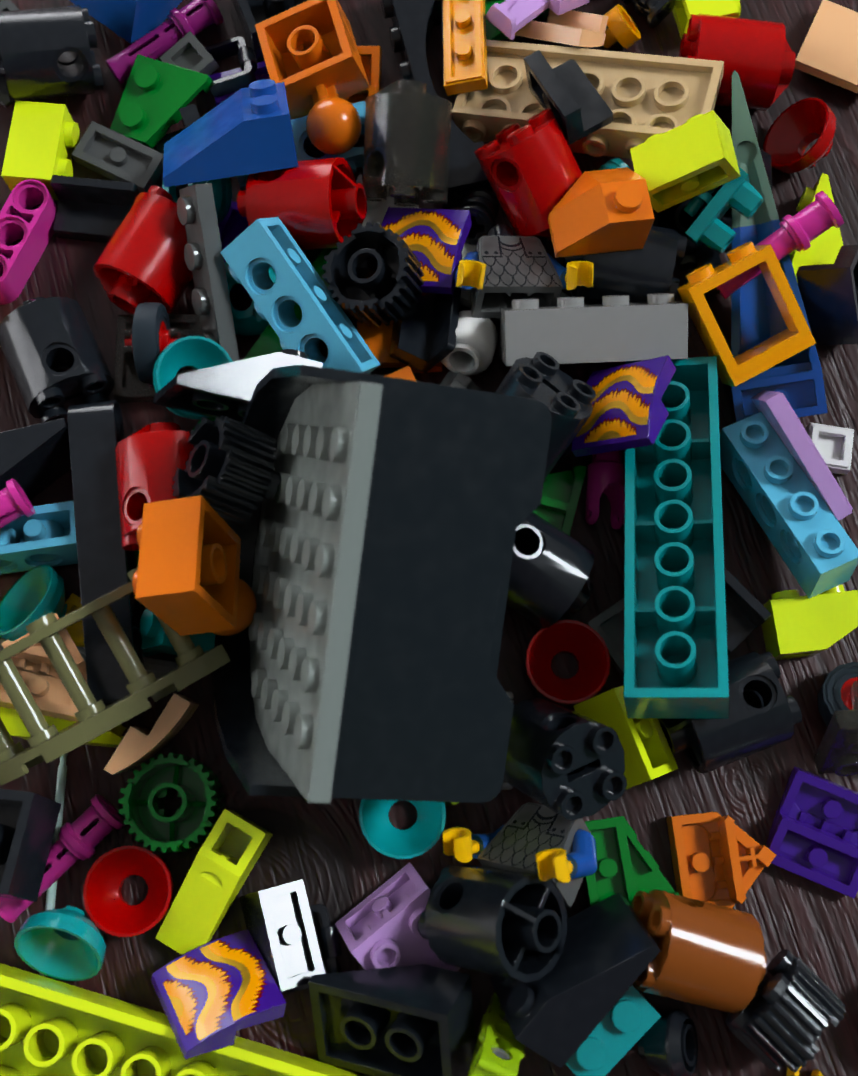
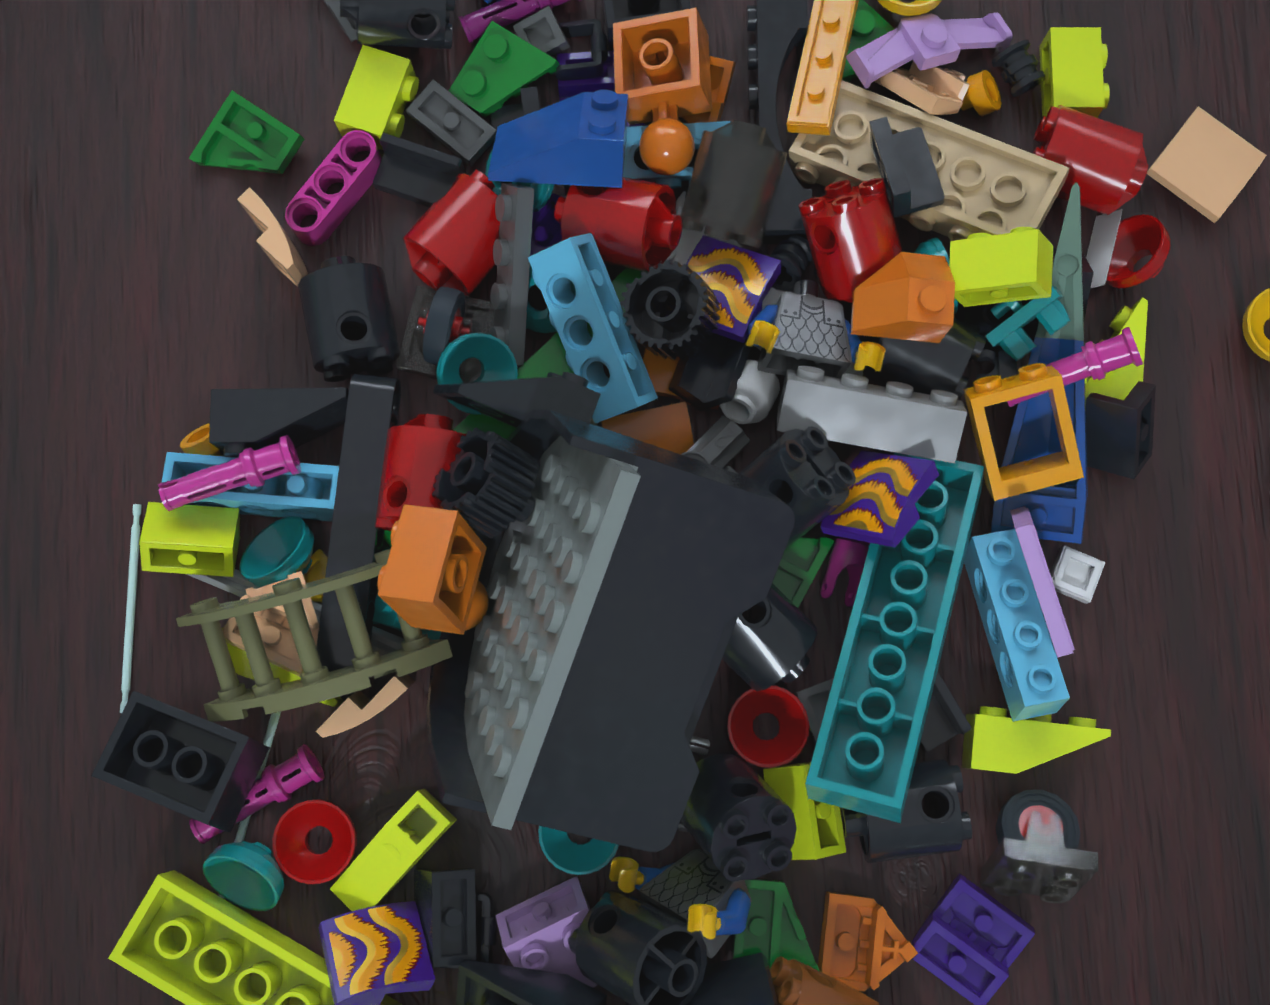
camera: 15 degrees right, 5 degrees up
green brick [118,753,225,853] -> none
none -> white sticker [1086,209,1123,289]

